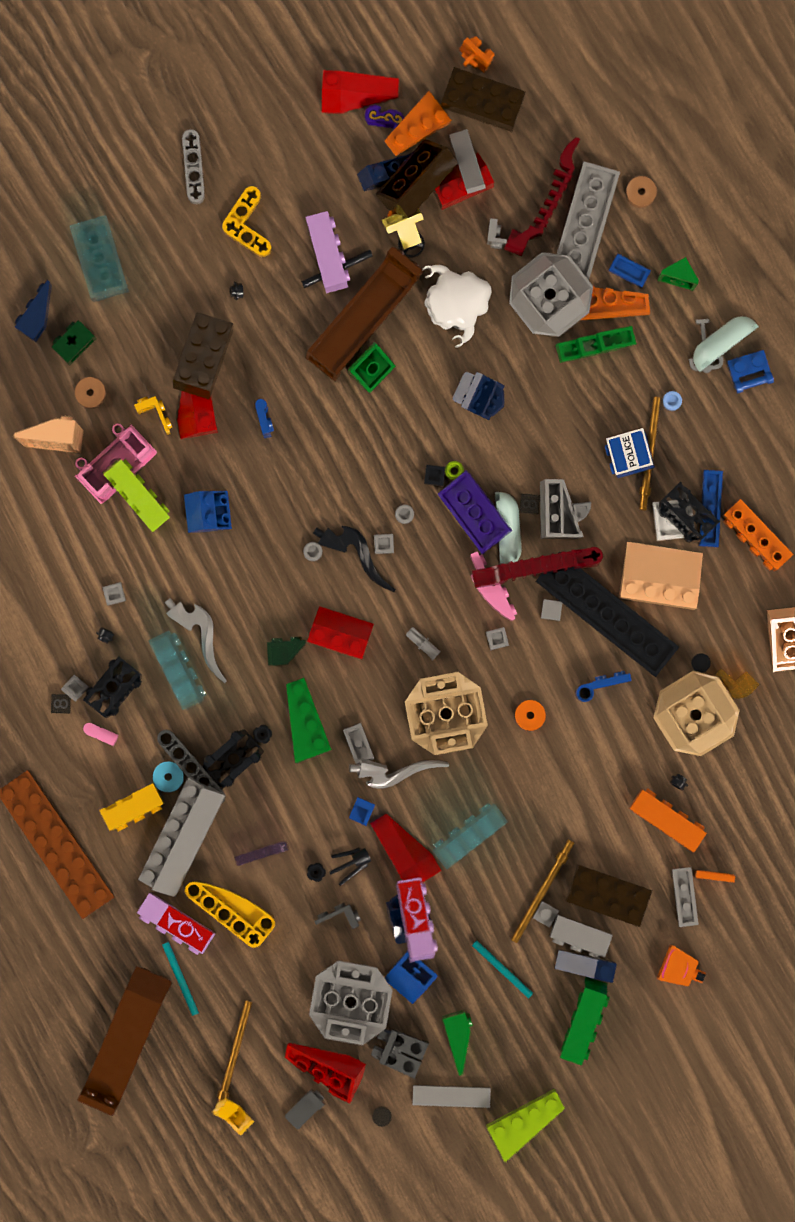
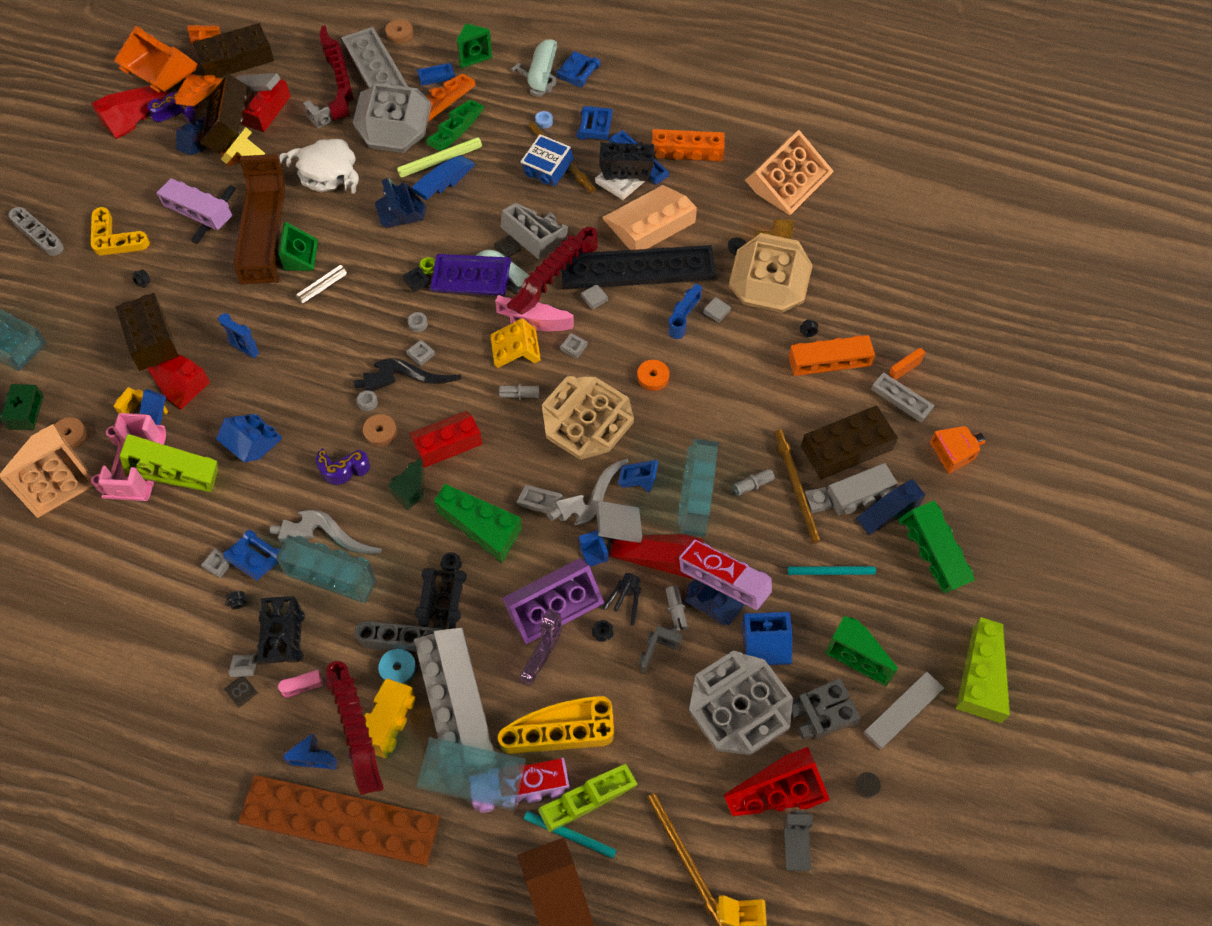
camera: 40 degrees left, 25 degrees down
none -> orange windscreen [114,26,198,93]
none -> blue tile [140,389,166,425]
none -> blue plate [223,530,285,581]
none -> blue slope [283,734,337,770]
none -> axle [296,265,347,304]
none -> dark purple animal [316,448,370,485]
none -> dark red piece [326,661,383,795]
none -> medium nougat piece [363,414,397,447]
none -> yellowish green axle [397,137,482,177]
none -> blue slope [412,155,475,201]
none -> clear light blue brick [417,737,526,811]
none -> yellow bracket [490,318,541,368]
none -> medium lavender slope [502,558,604,644]
none -> lime slope [538,764,638,832]
none -> blue plate [576,106,613,140]
none -> light grey tile [596,501,642,543]
none -> blue slope [618,460,658,492]
none -> light grey axle [666,586,688,631]
none -> light grey tile [703,297,731,323]
none -> light grey axle [733,469,775,496]

